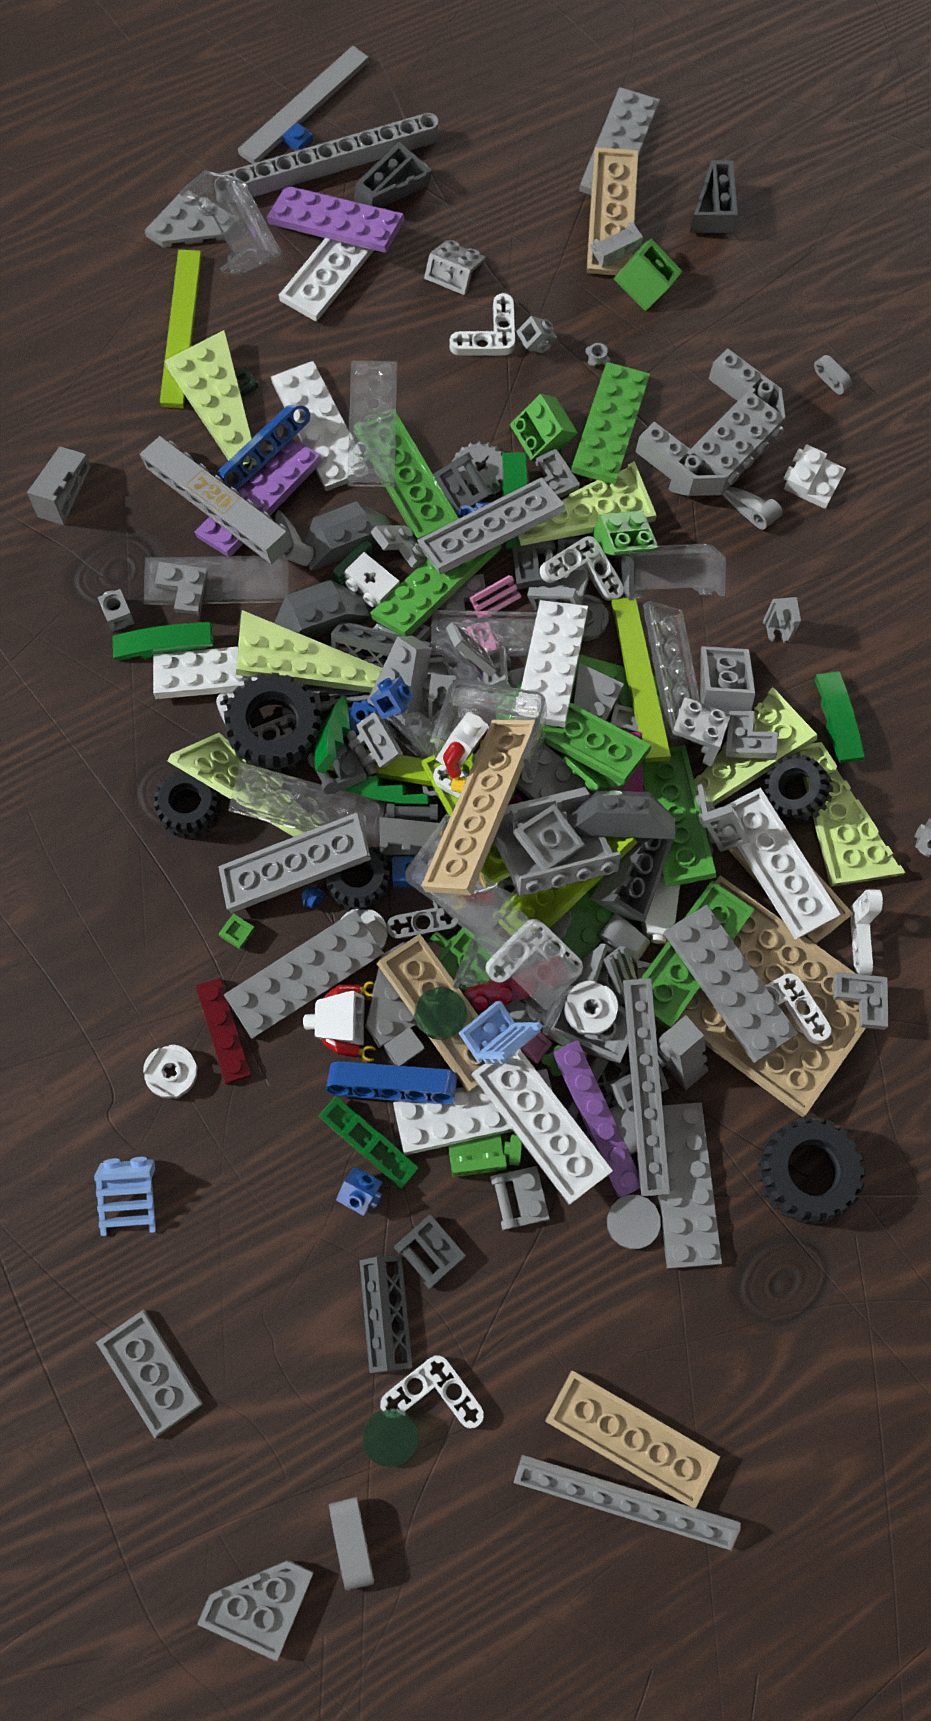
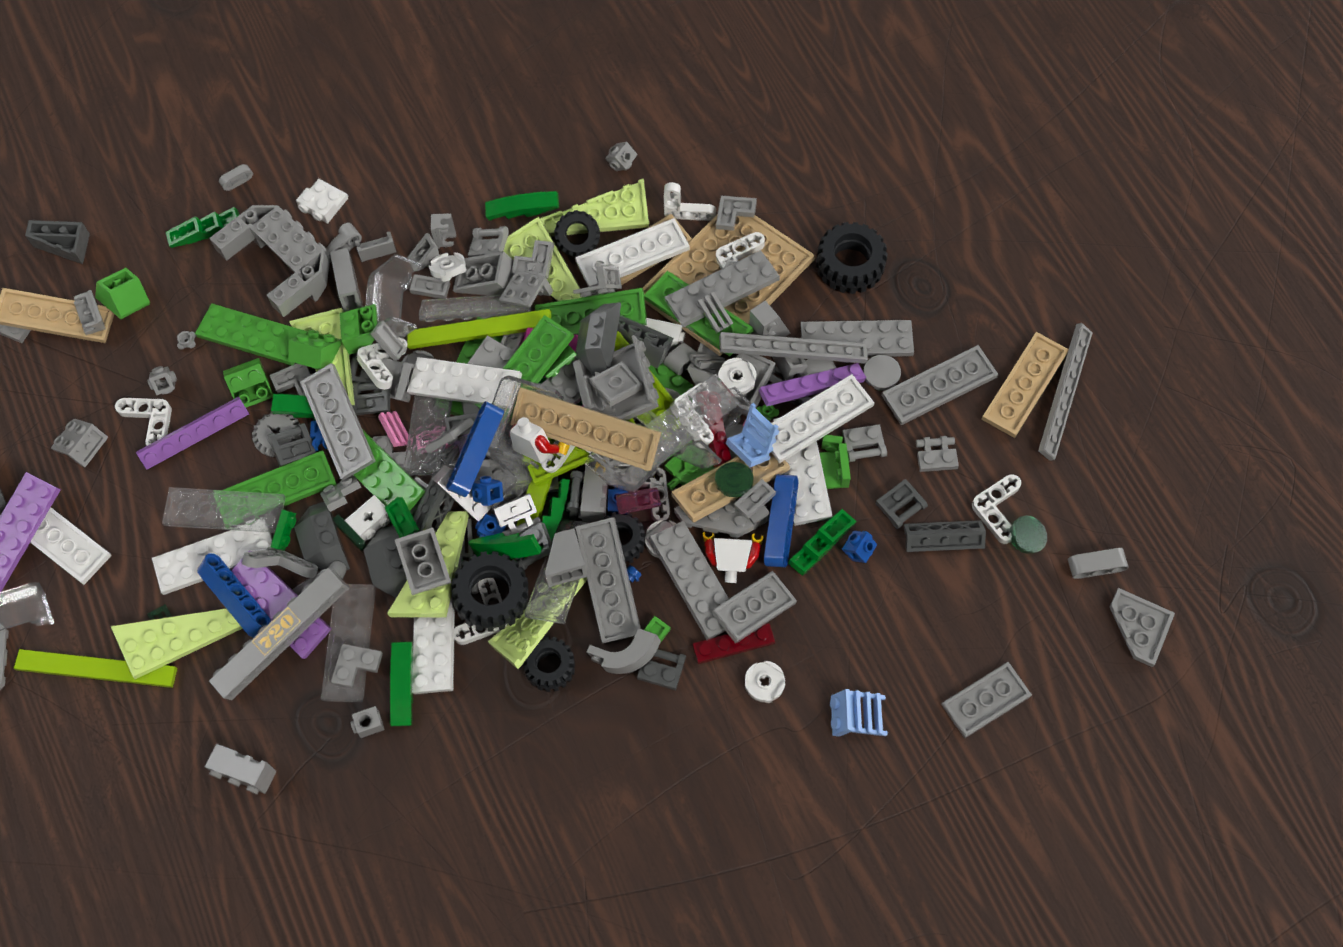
camera: 80 degrees left, 5 degrees down
none -> medium lavender plate [136,397,249,470]
none -> green slope [166,207,239,248]
none -> light grey beam [242,549,318,578]
none -> green plate [271,510,296,550]
none -> bright green slope [288,330,342,370]
none -> light grey slope [330,247,363,312]
none -> light grey hinge [355,231,396,262]
none -> light grey tile [370,321,407,361]
none -> green plate [384,497,419,538]
none -> light grey slope [395,528,451,596]
none -> light grey slope [407,233,439,271]
none -> light grey plate [410,274,450,299]
none -> white plate [429,252,466,282]
none -> blue beam [446,401,504,498]
none -> light grey plate [468,226,509,257]
none -> light grey slope [545,528,588,587]
none -> light grey arch [587,628,661,674]
none -> clear pink brick [616,487,661,514]
none -> dark grey plate [637,649,686,691]
none -> light grey tile [697,291,733,334]
none -> light grey tile [711,571,797,643]
none -> light grey plate [734,479,776,519]
none -> light grey plate [882,345,998,425]
none -> light grey plate [916,436,959,472]

